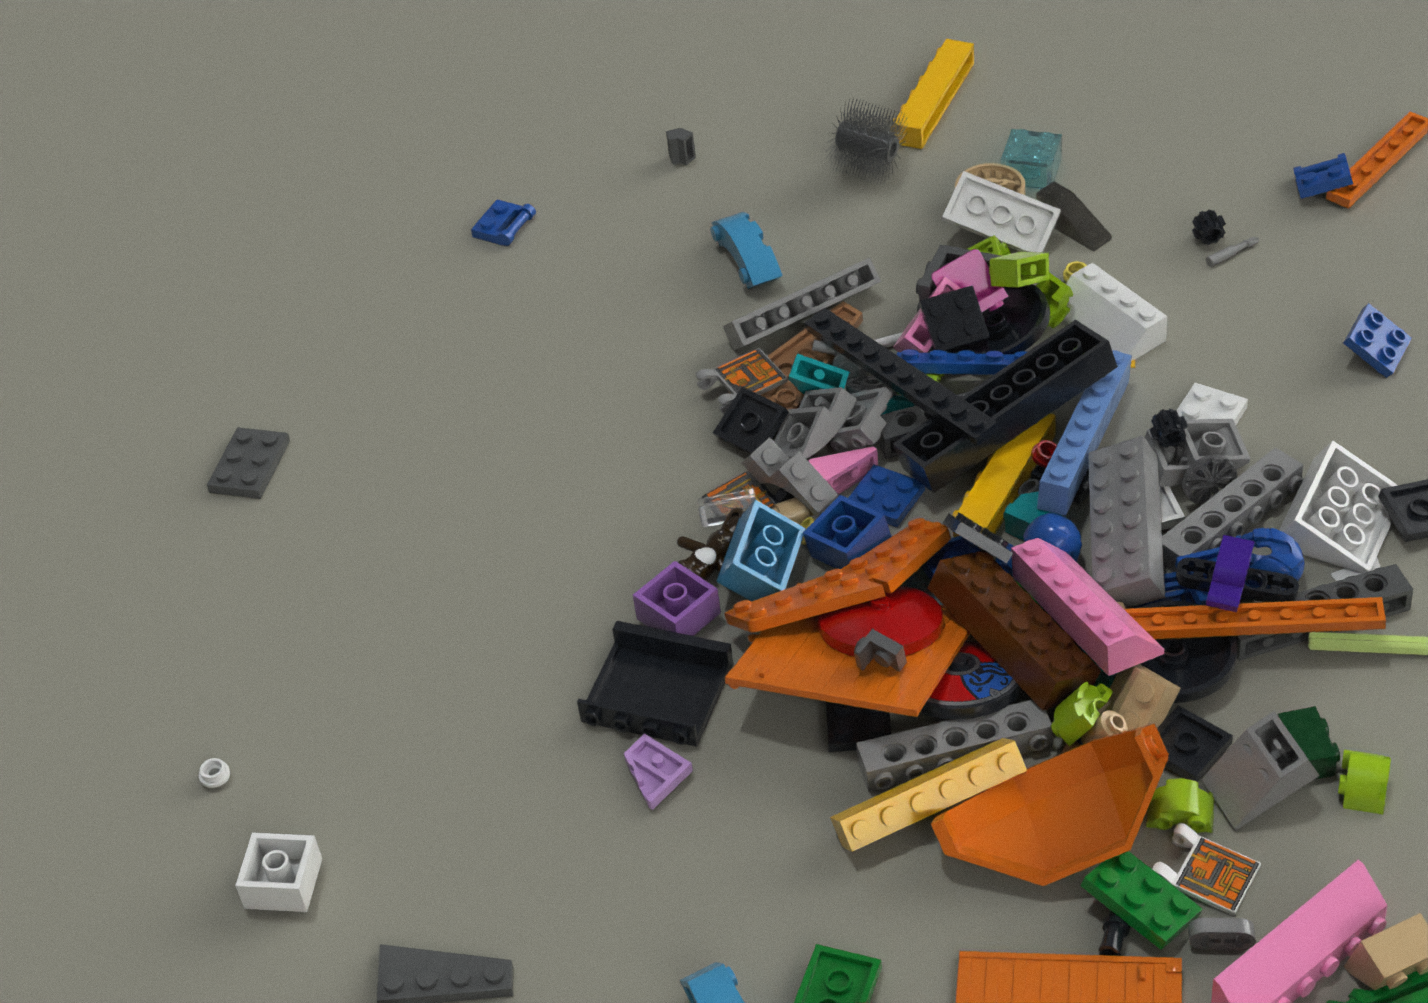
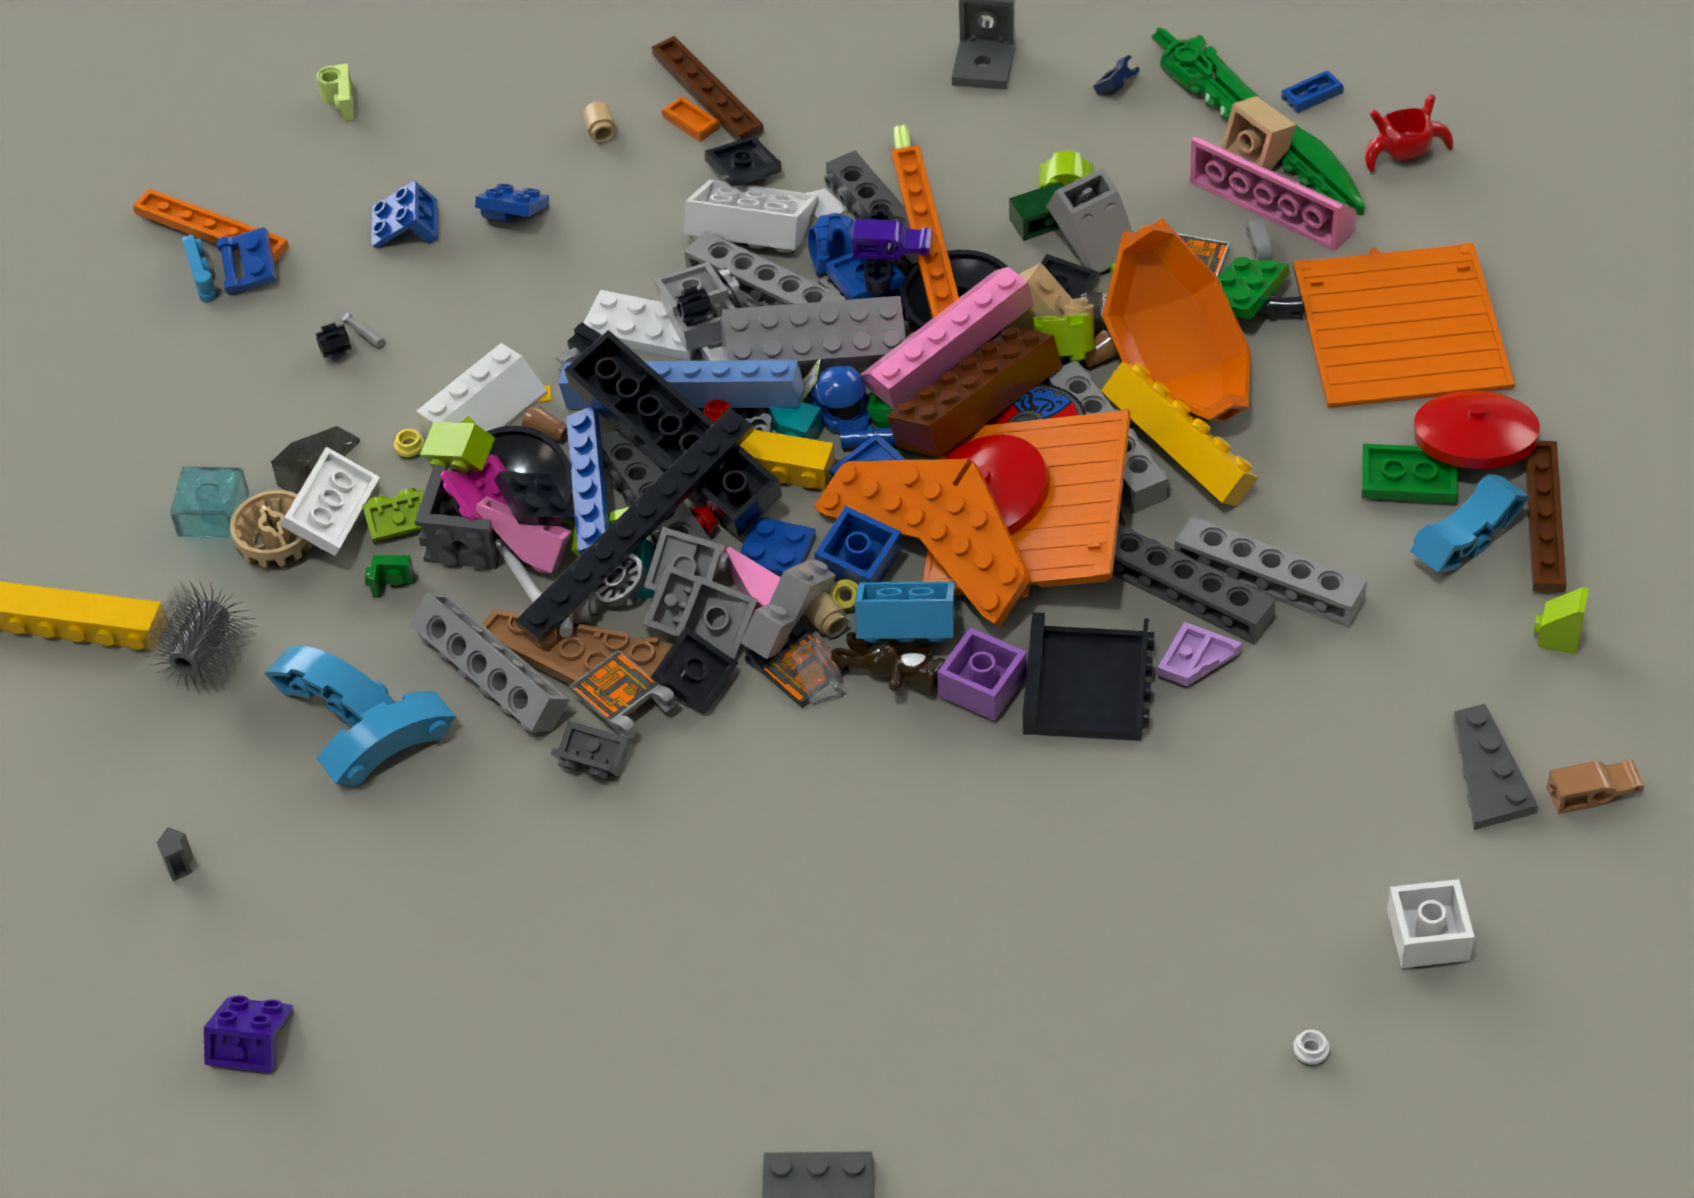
camera: 105 degrees left, 5 degrees up
blue plate [471,199,536,246] -> none
teal slope [788,353,850,394] -> none
dark grey bracket [854,629,907,672] -> none
plate [943,512,1013,563] -> none
none -> dark azure plate [182,234,217,303]
none -> dark purple bracket [204,995,293,1073]
none -> dark azure brick [264,645,395,727]
none -> green bracket [365,555,415,598]
none -> blue bracket [372,180,438,248]
none -> dark grey bracket [551,721,631,780]
none -> black piece [556,322,601,371]
none -> sticker [800,358,820,402]
none -> dark grey brick [1112,523,1276,645]
none -> light grey brick [1174,516,1367,628]

